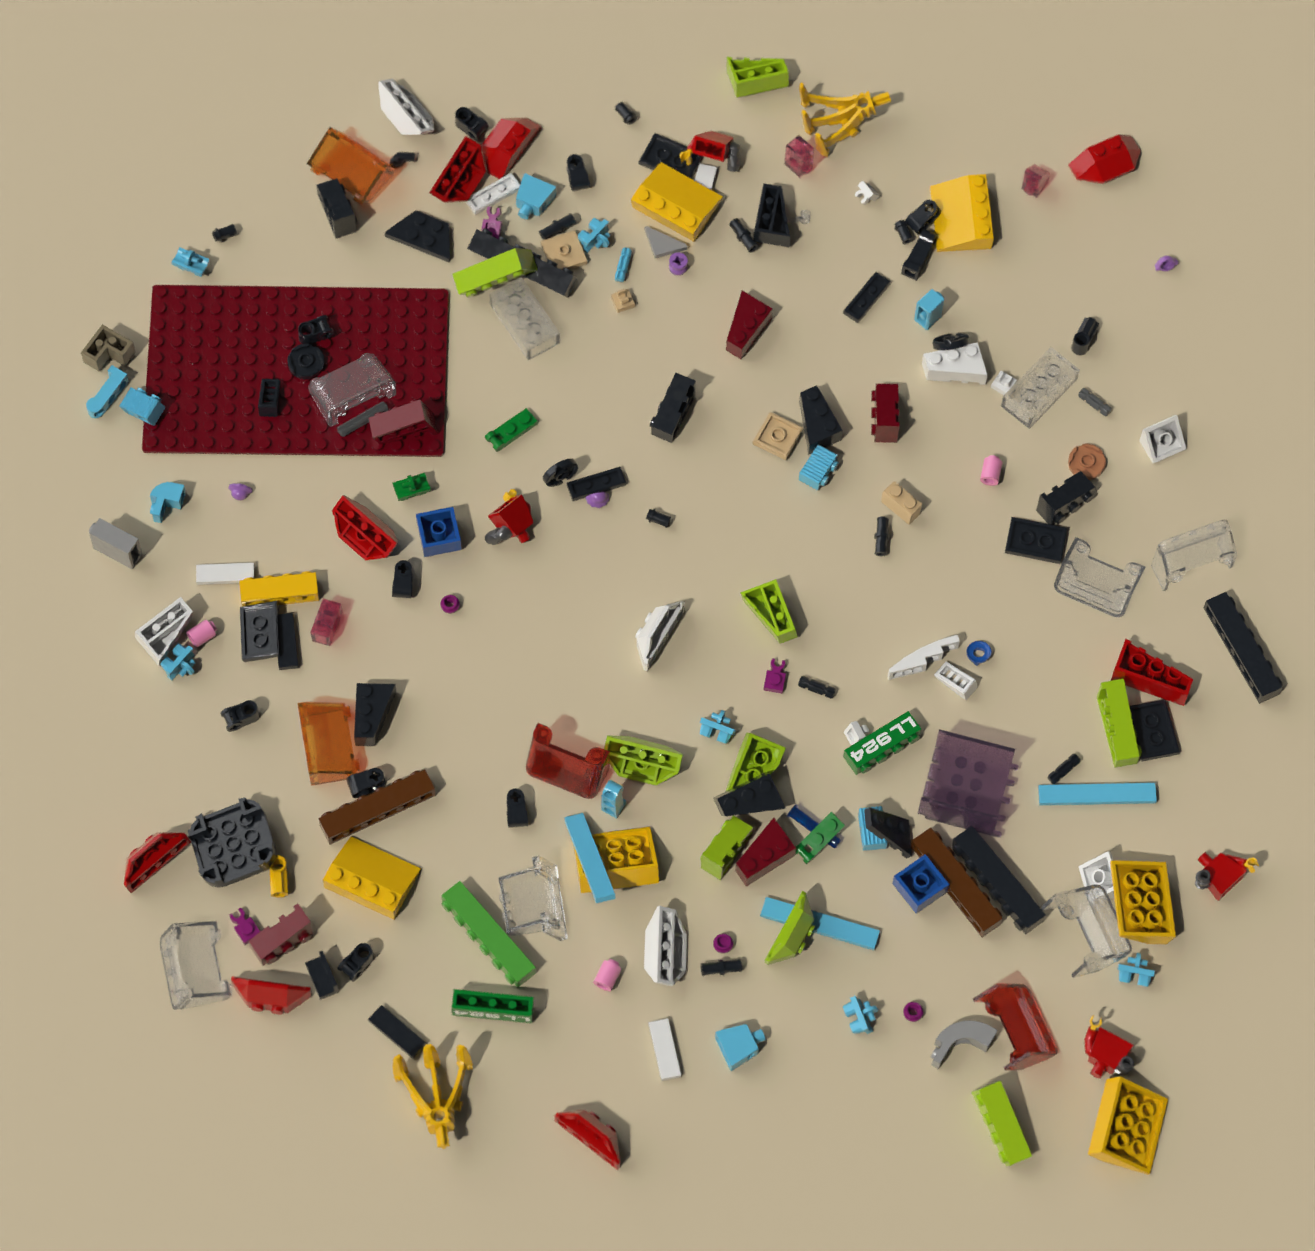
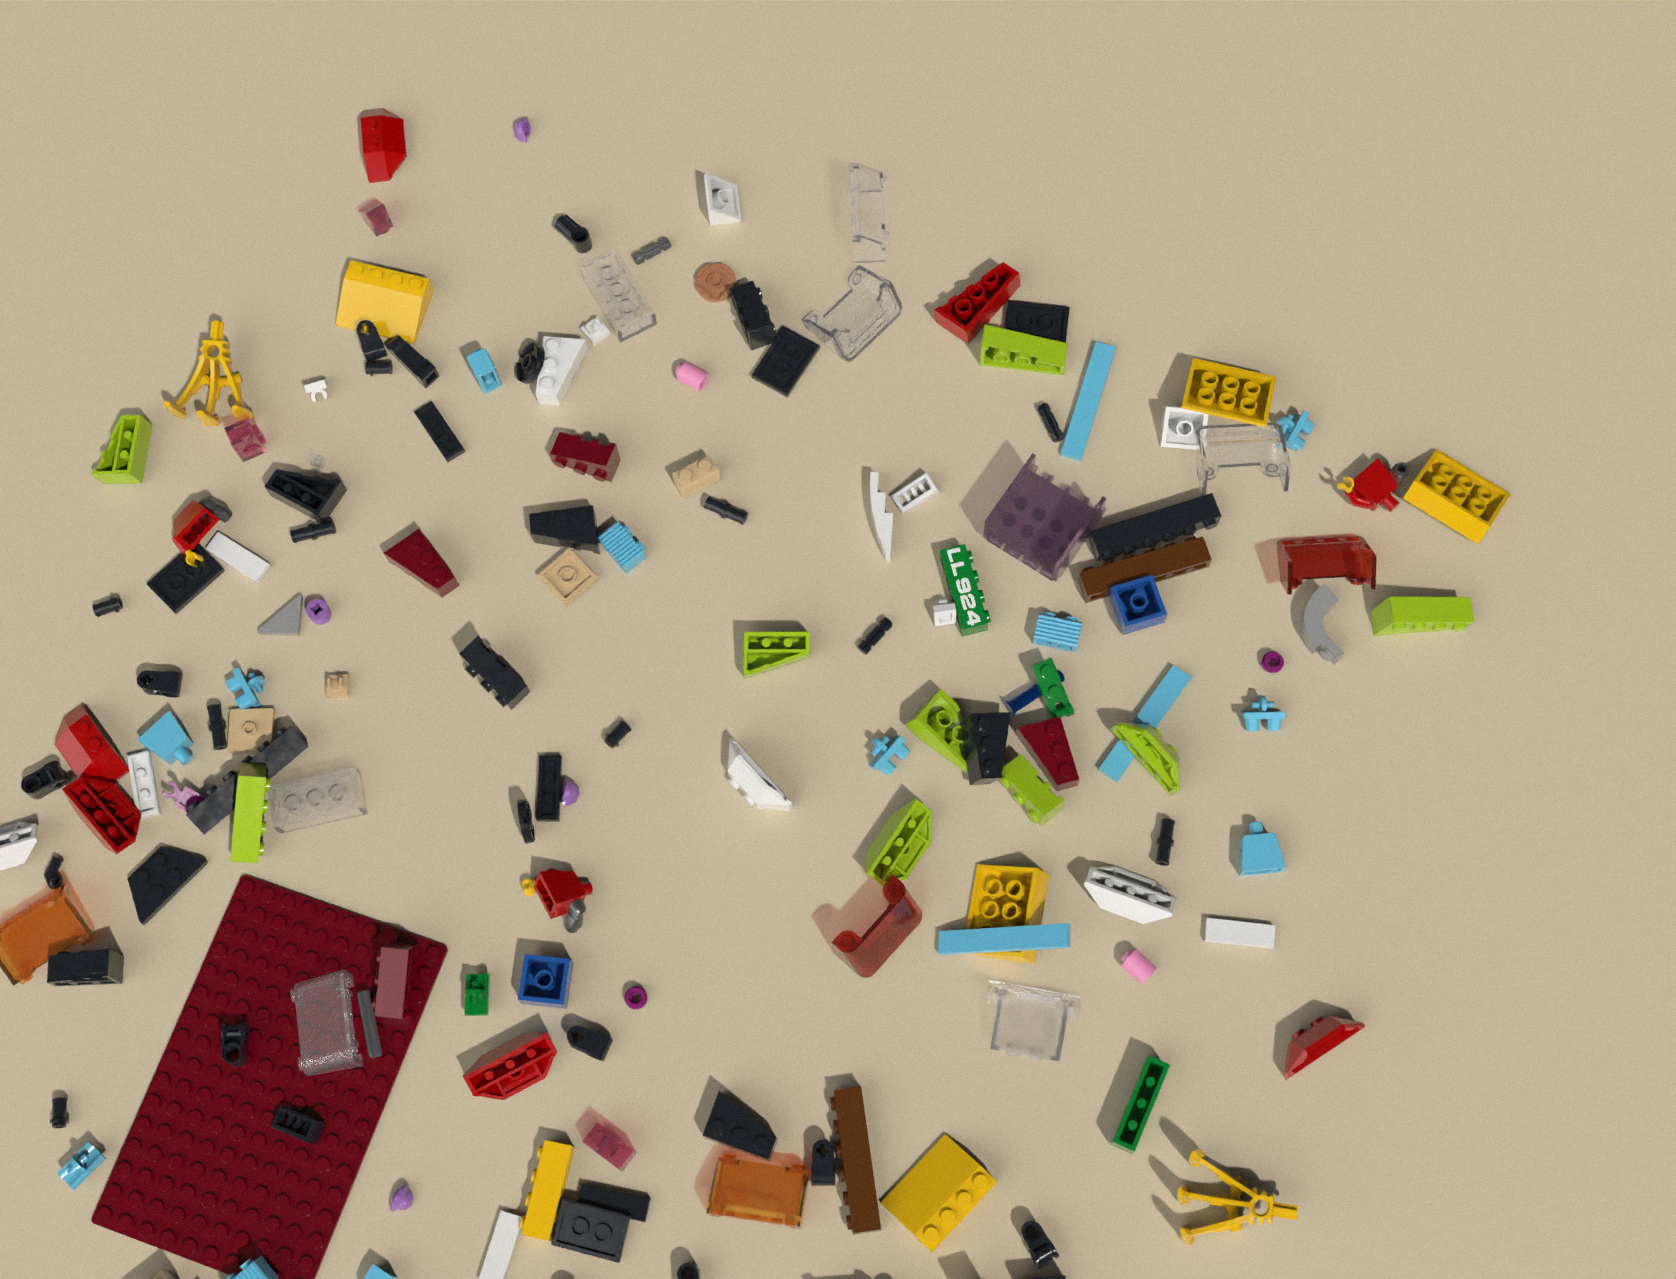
camera: 65 degrees left, 5 degrees up
black tile [287,343,325,380] -> none
black tile [368,1005,426,1059] -> none
bright green brick [441,881,536,988] -> none
green plate [485,408,538,452] -> none
black piece [506,788,528,828] -> none
medium azure leg [601,780,626,819] -> none
medium azure axle [615,248,632,282] -> none
yellow slope [631,162,723,242] -> none
magenta plate [713,934,733,953] -> none
magenta plate [763,658,786,694] -> none
black wing [864,807,912,858] -> none
blue piece [966,641,992,666] -> none
red torso [1195,852,1259,901] -> none
black brick [1204,592,1283,704] -> none

